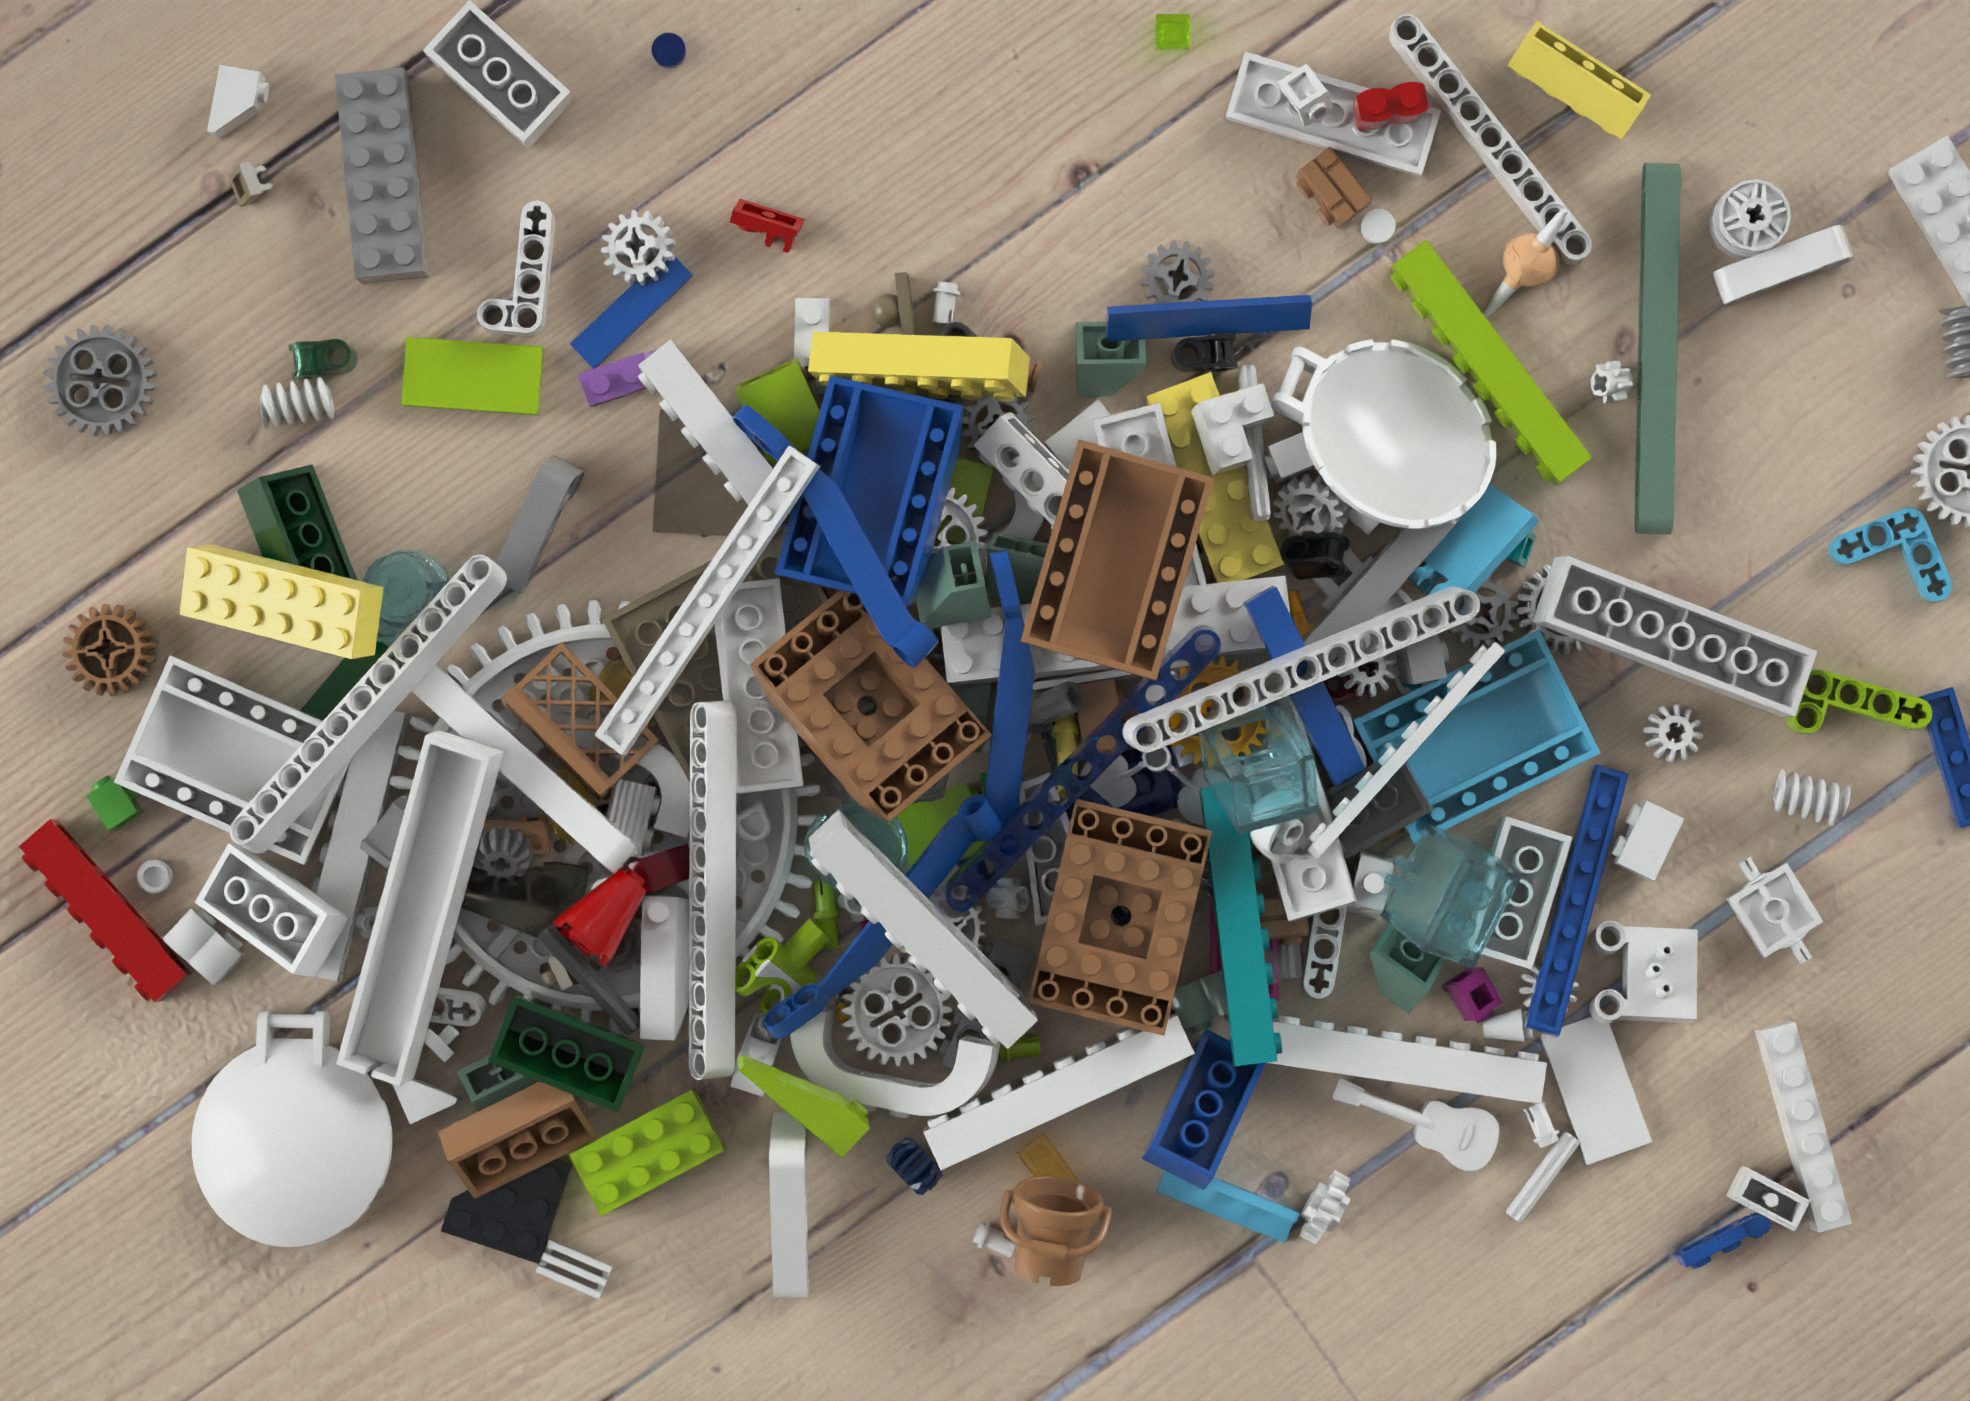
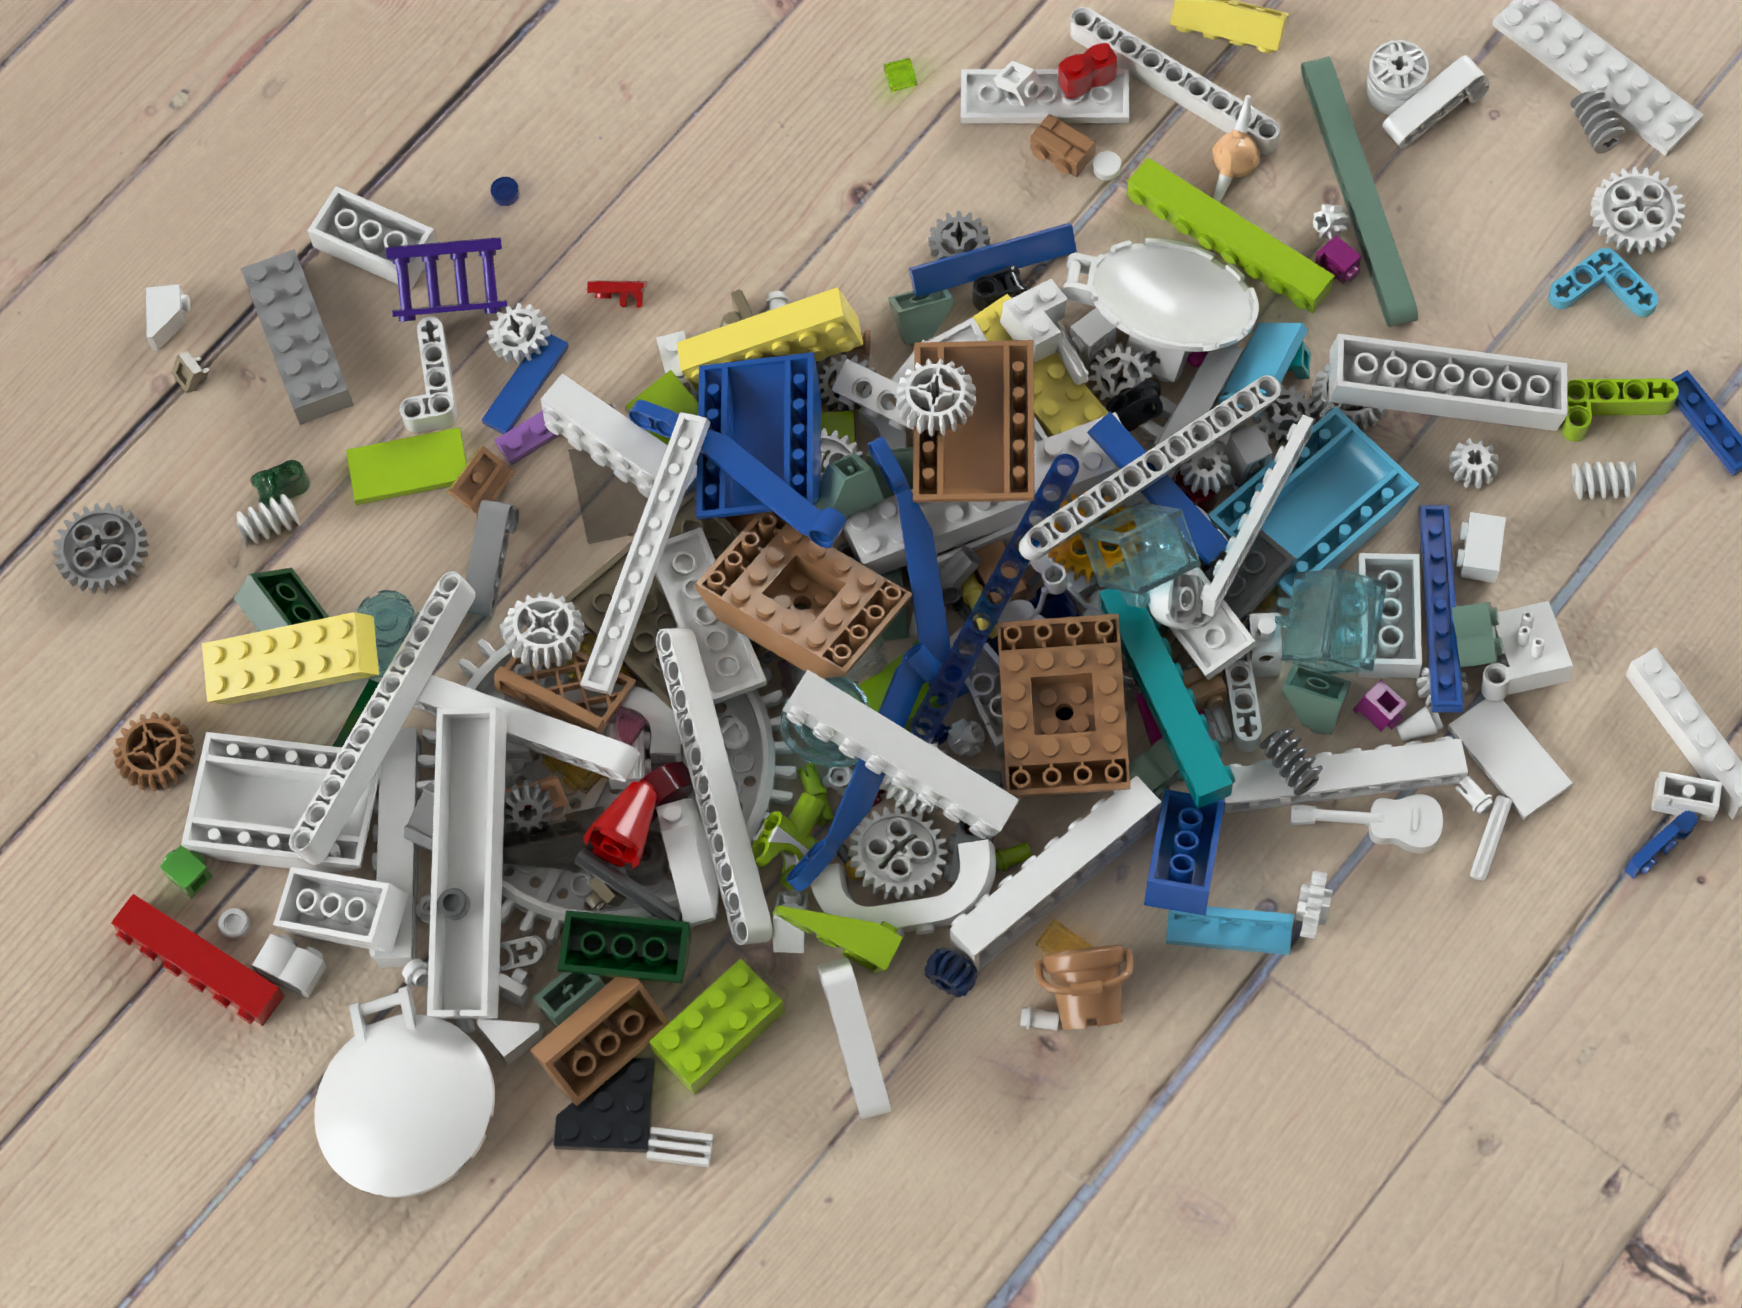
camera: 10 degrees left, 20 degrees down
white plate [1726,856,1823,964] -> none
none -> dark purple fence [386,237,508,322]
none -> white plate [402,958,429,987]
none -> dark grey tile [437,888,470,921]
none -> medium nougat plate [447,446,515,517]
none -> white gear [503,592,584,669]
none -> clear pink tile [616,706,647,746]
none -> white gear [895,358,976,437]
none -> dark grey piece [1259,727,1323,796]
none -> magenta brick [1315,235,1361,284]
none -> sand green brick [1452,602,1504,667]

